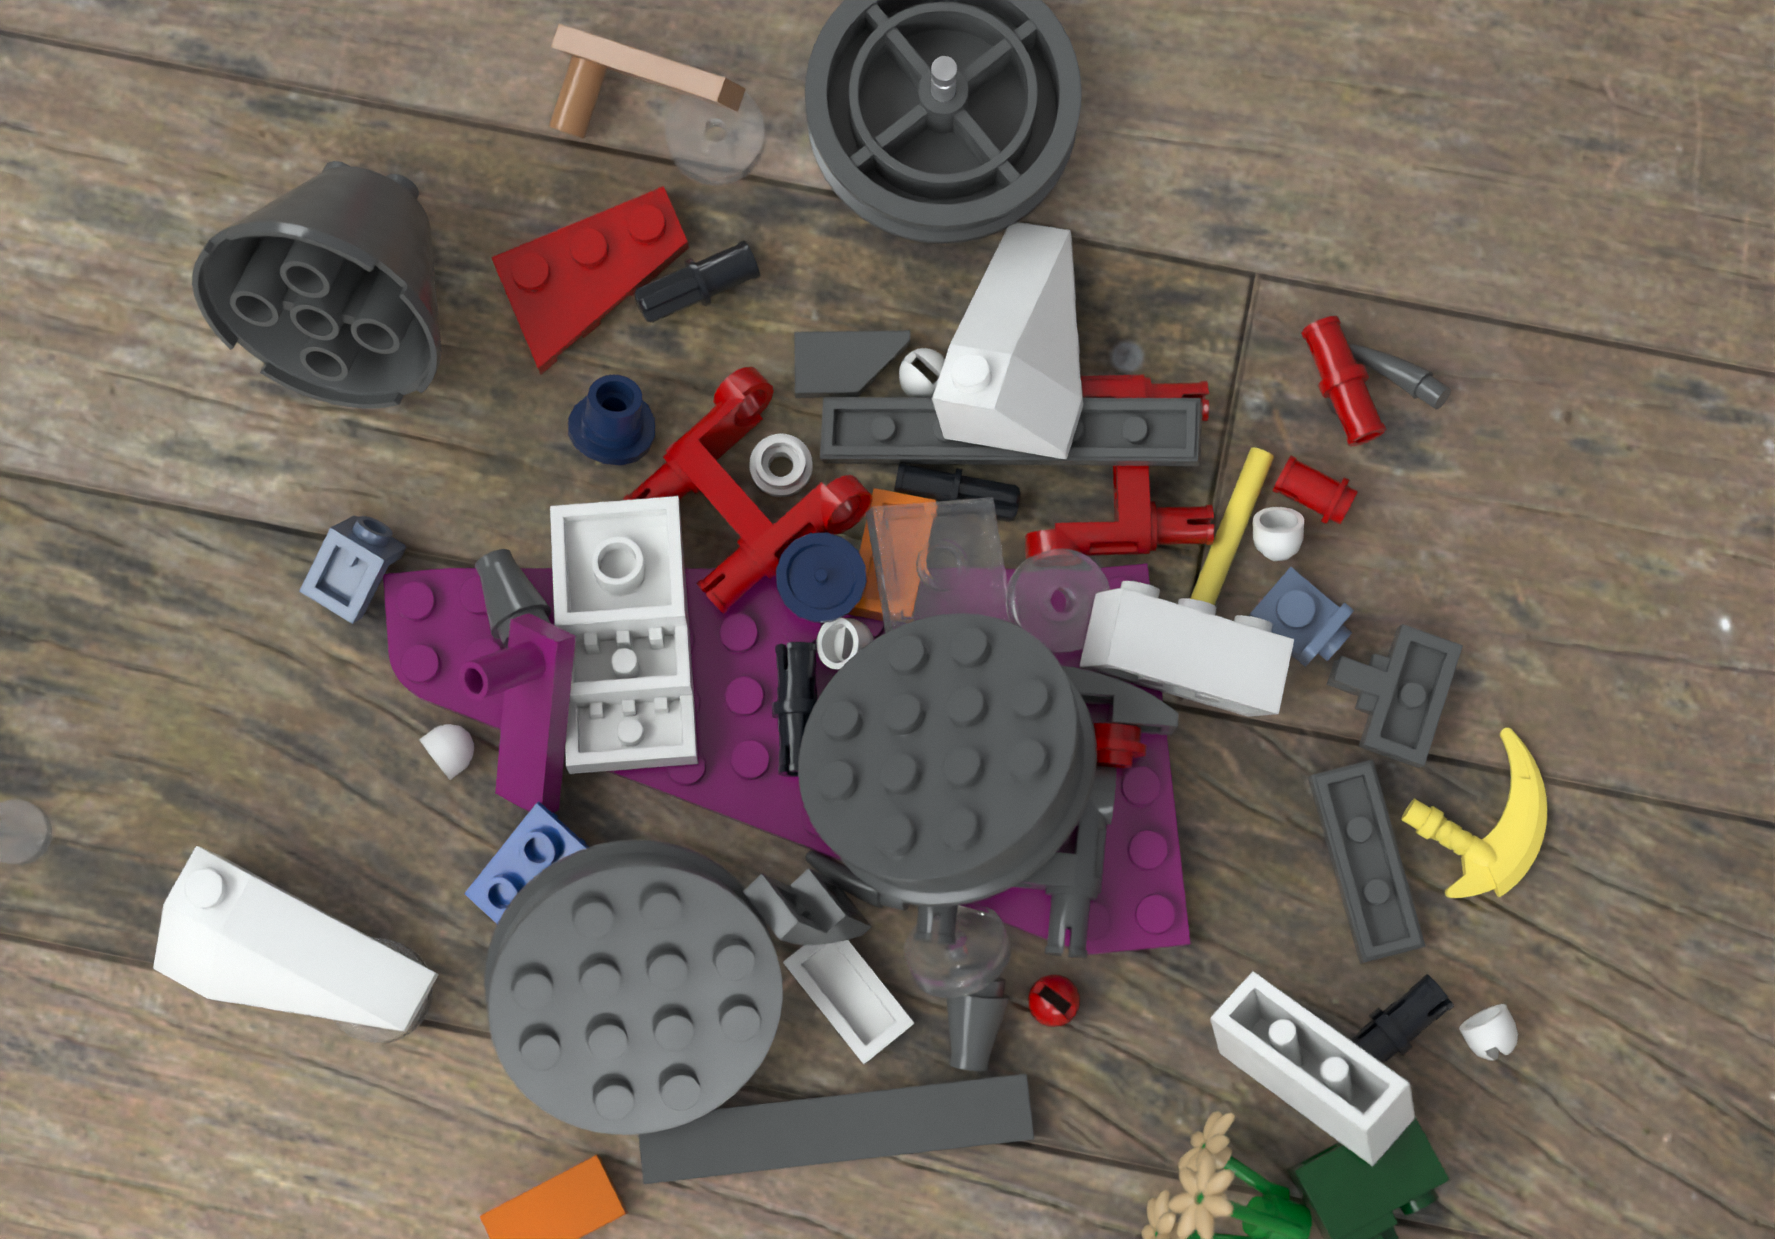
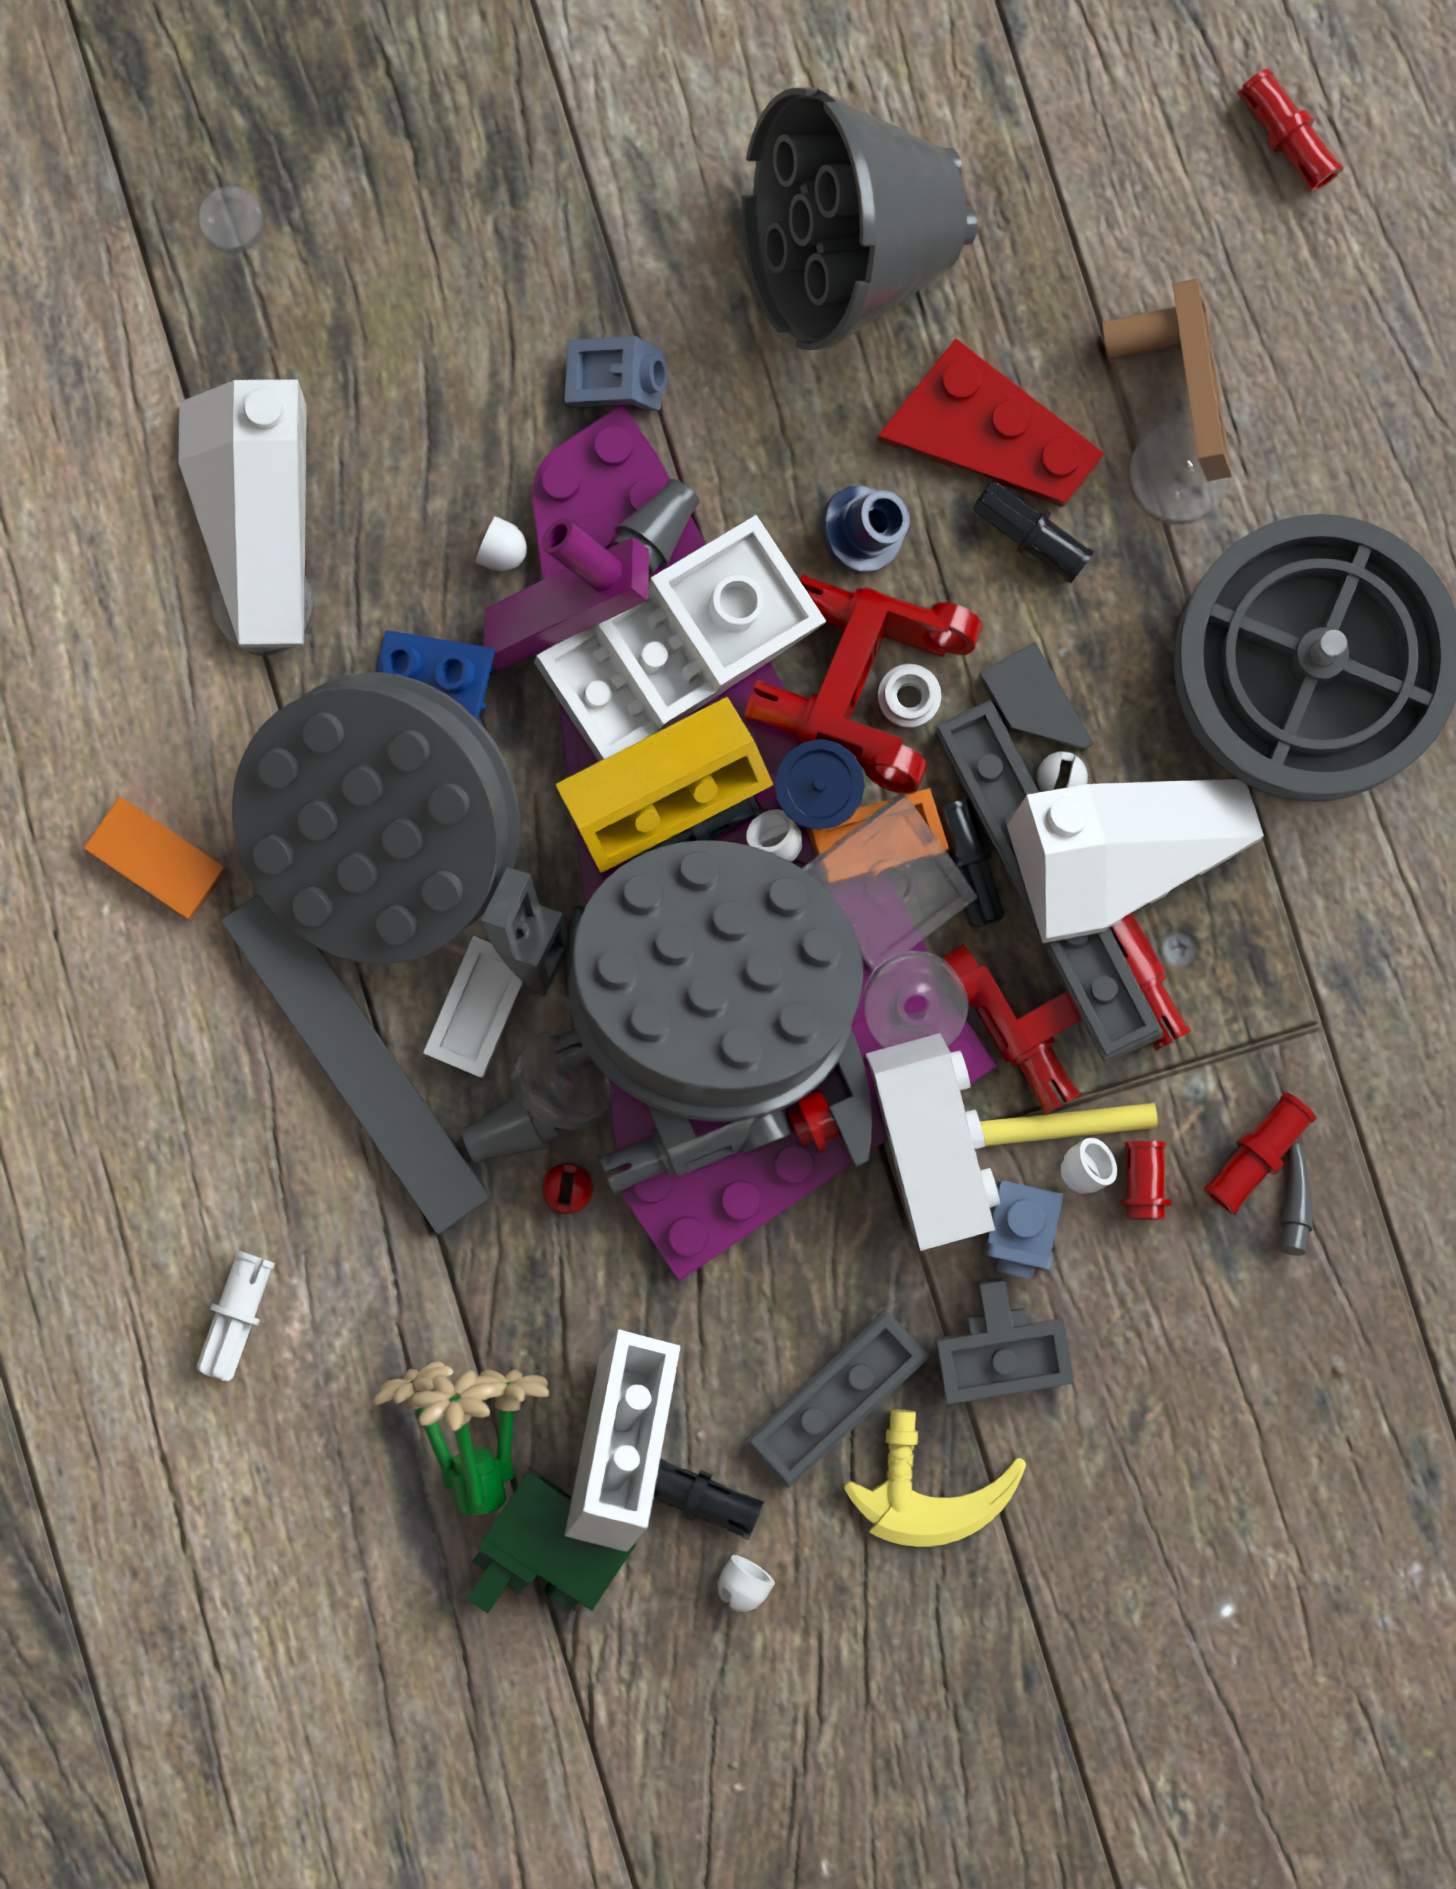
camera: 60 degrees right, 5 degrees up
none -> yellow brick [555,697,773,873]

